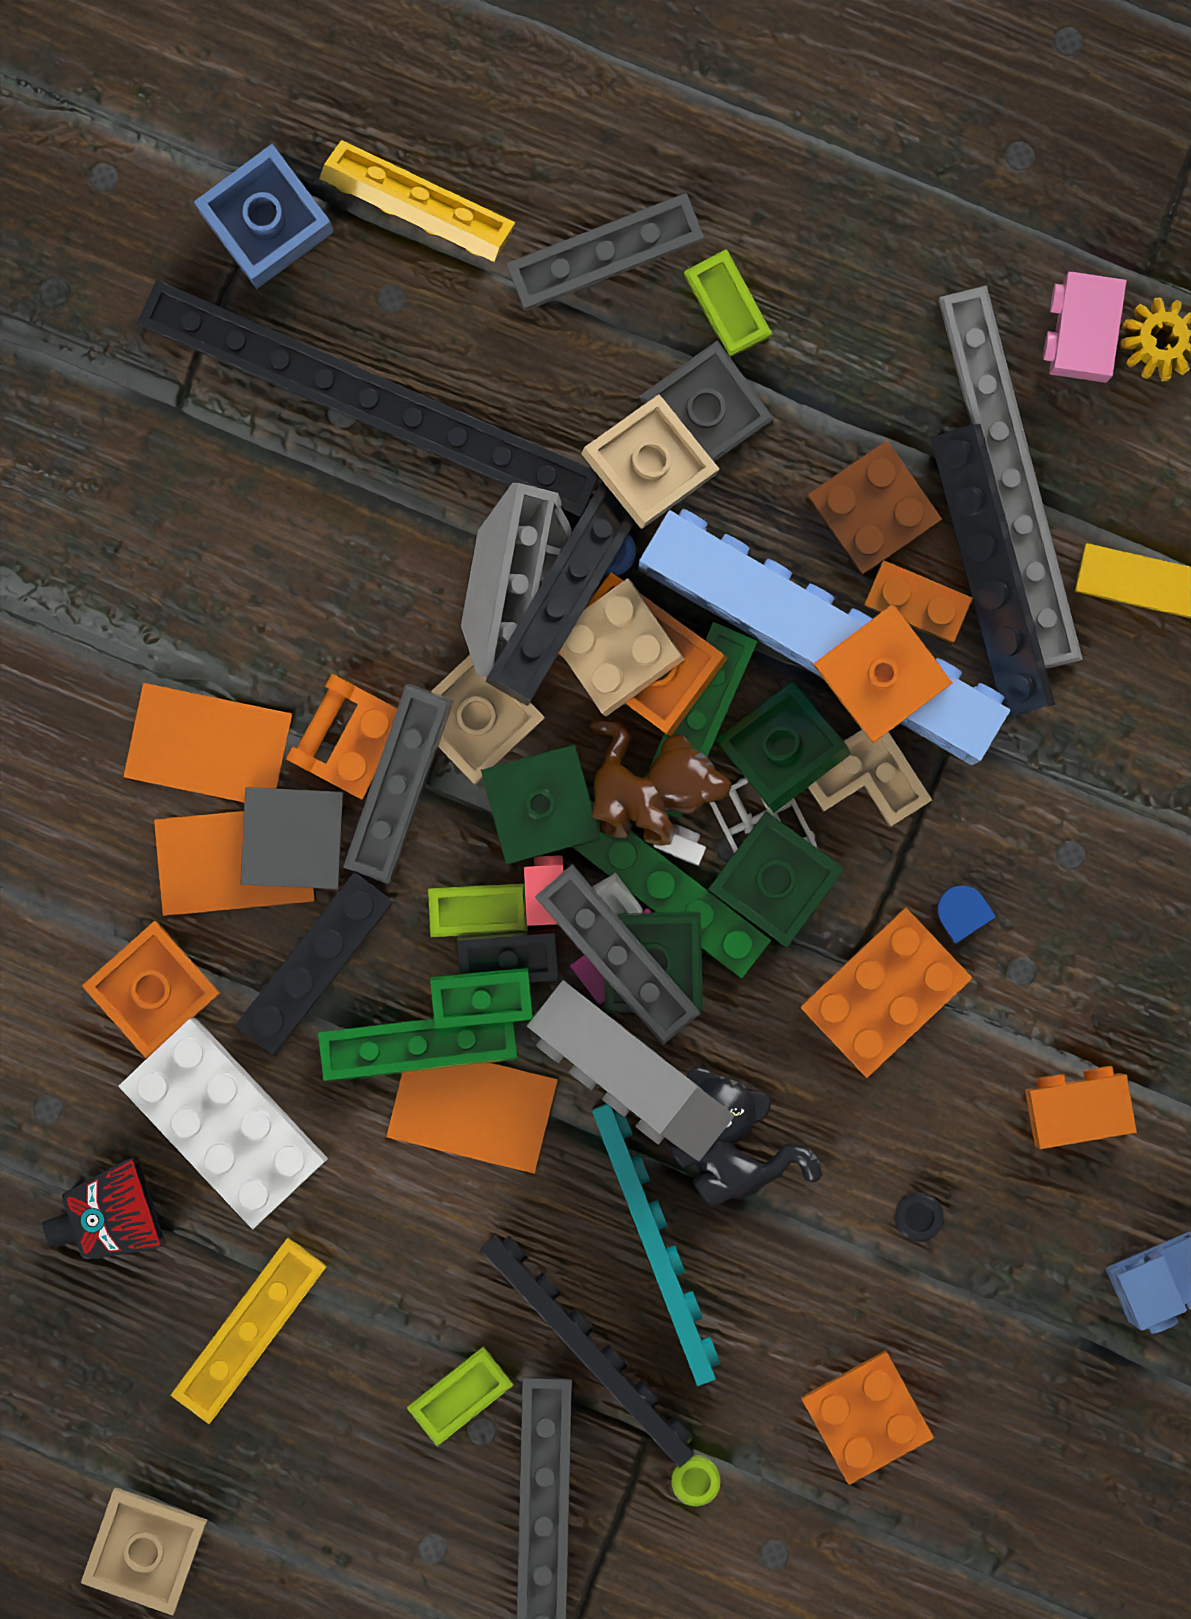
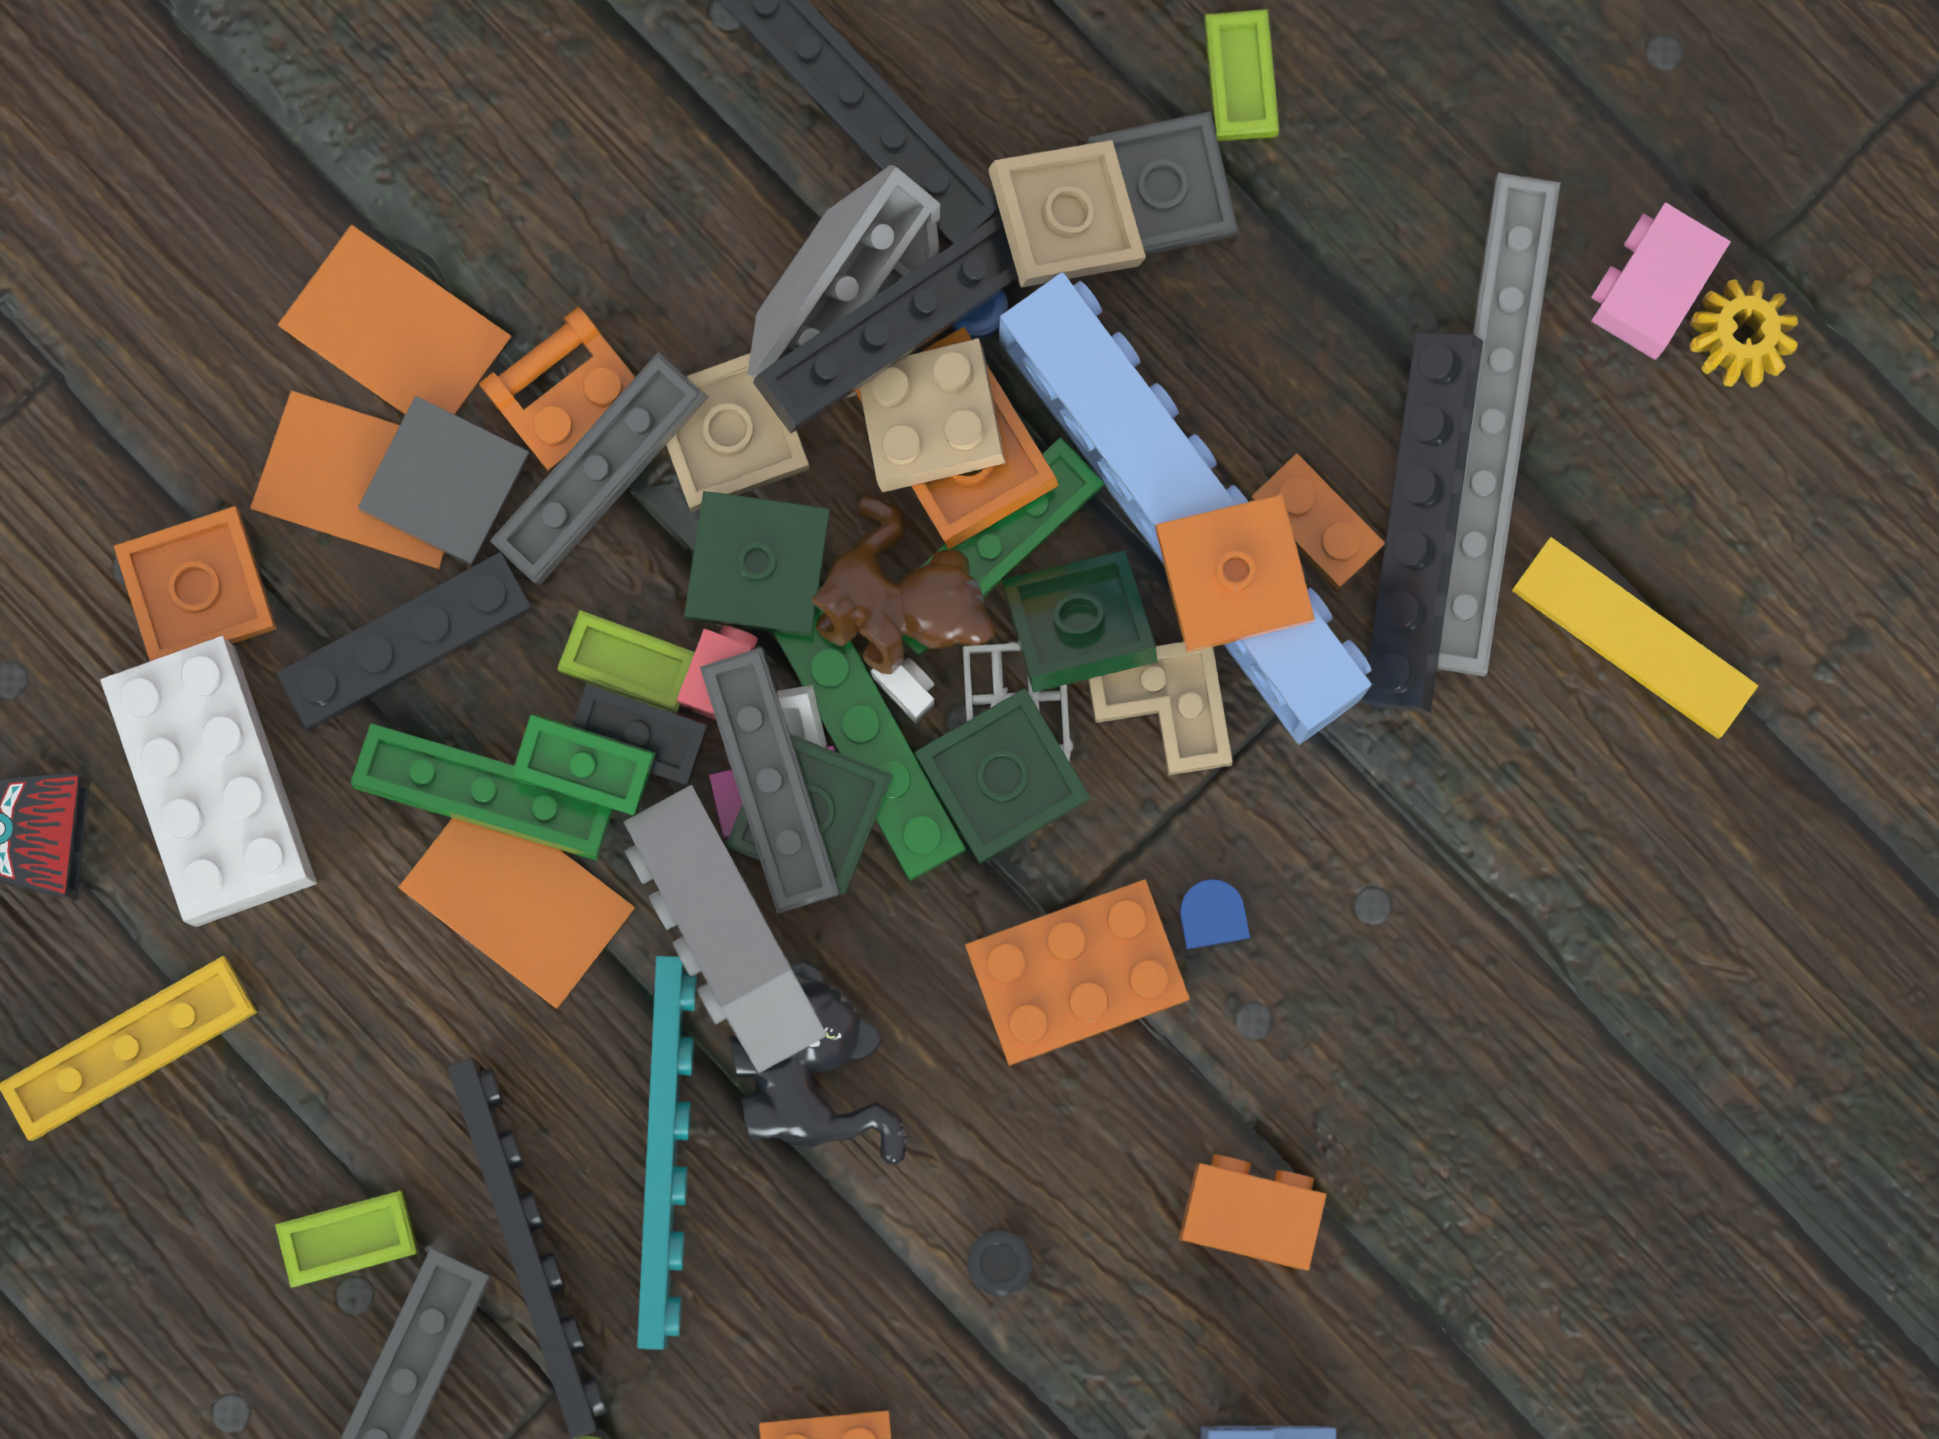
camera: 20 degrees right, 5 degrees down
dark orange plate [807,440,942,576] -> none

